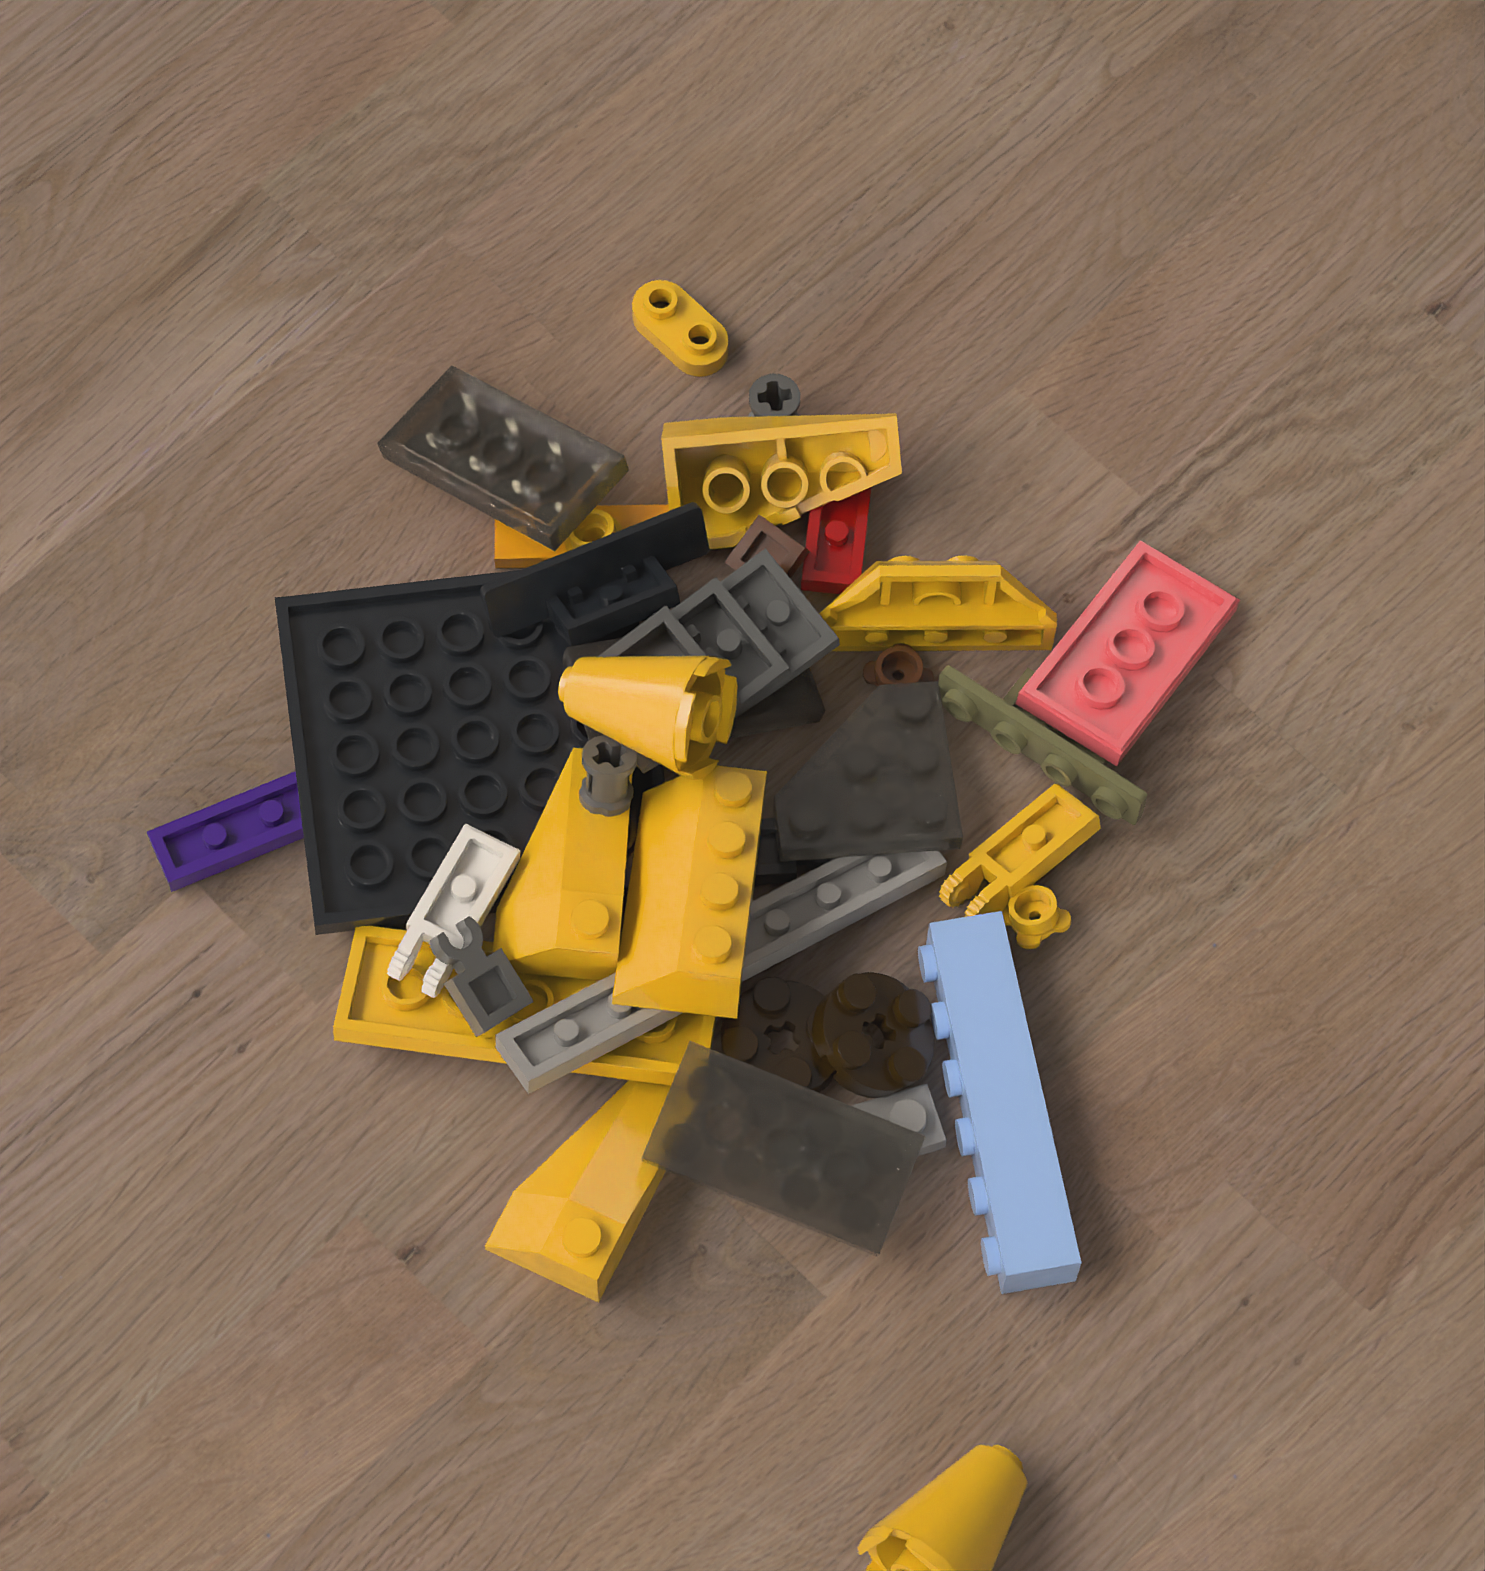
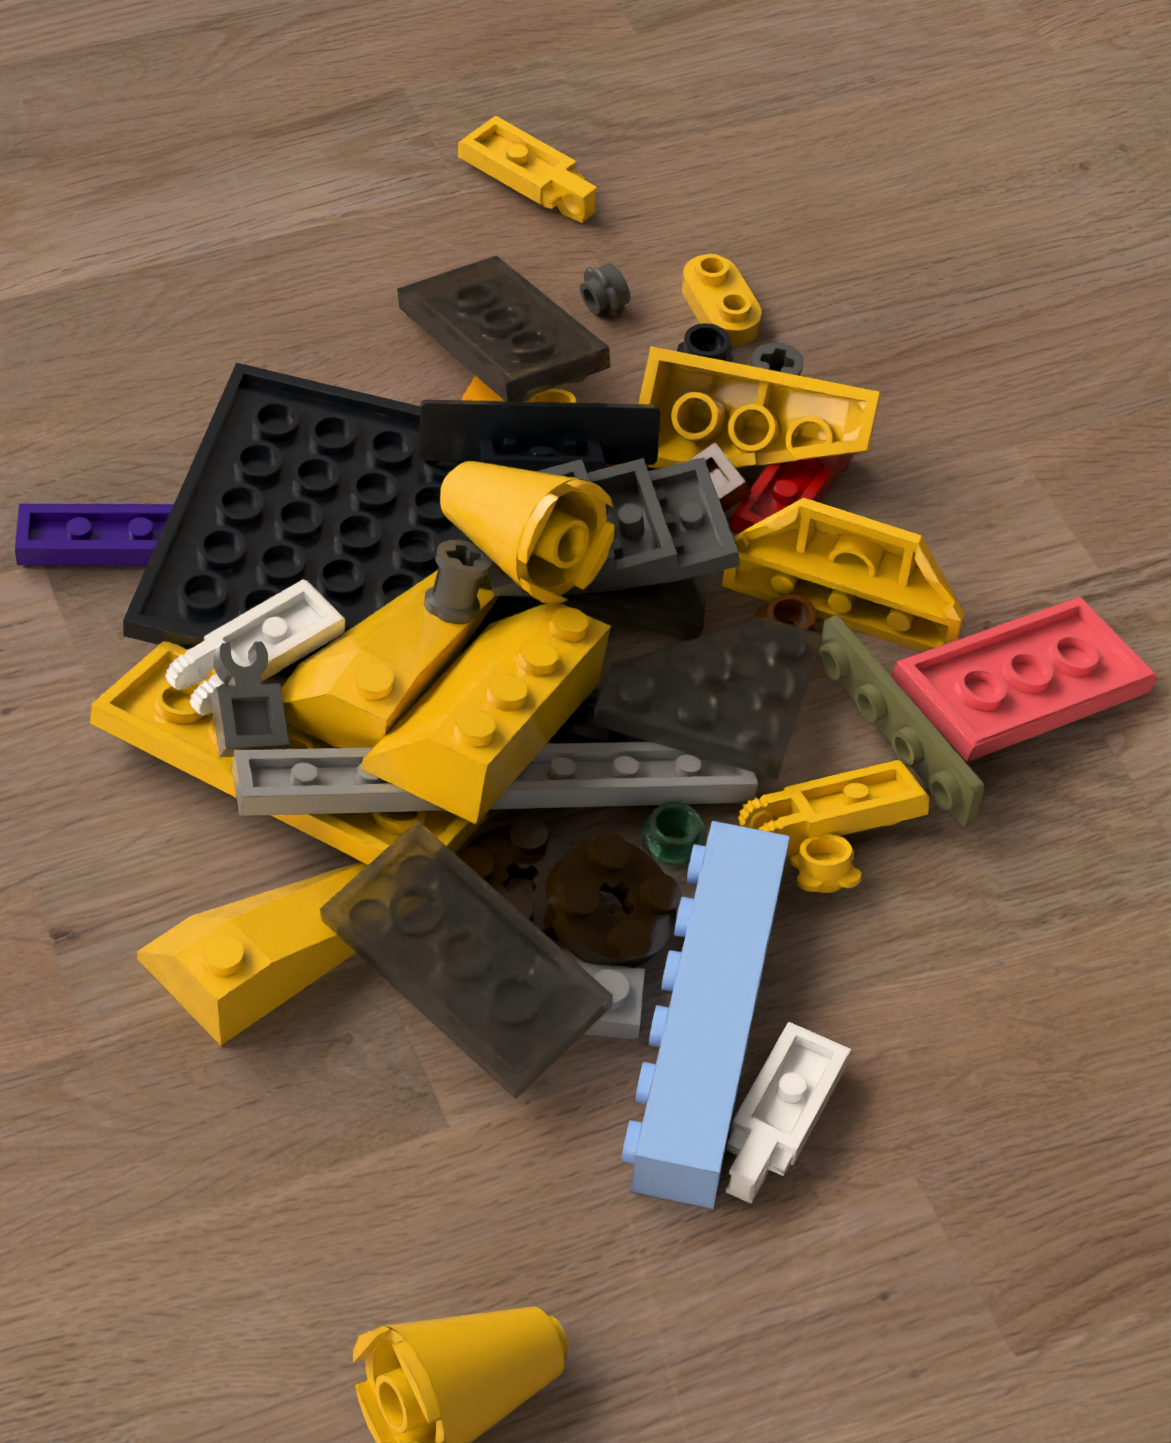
camera: 20 degrees right, 15 degrees down
none -> yellow hinge [458,116,597,223]
none -> dark grey plate [580,263,631,318]
none -> clear green plate [641,802,707,865]
none -> black plate [677,323,733,362]
none -> white hinge [726,1022,852,1204]

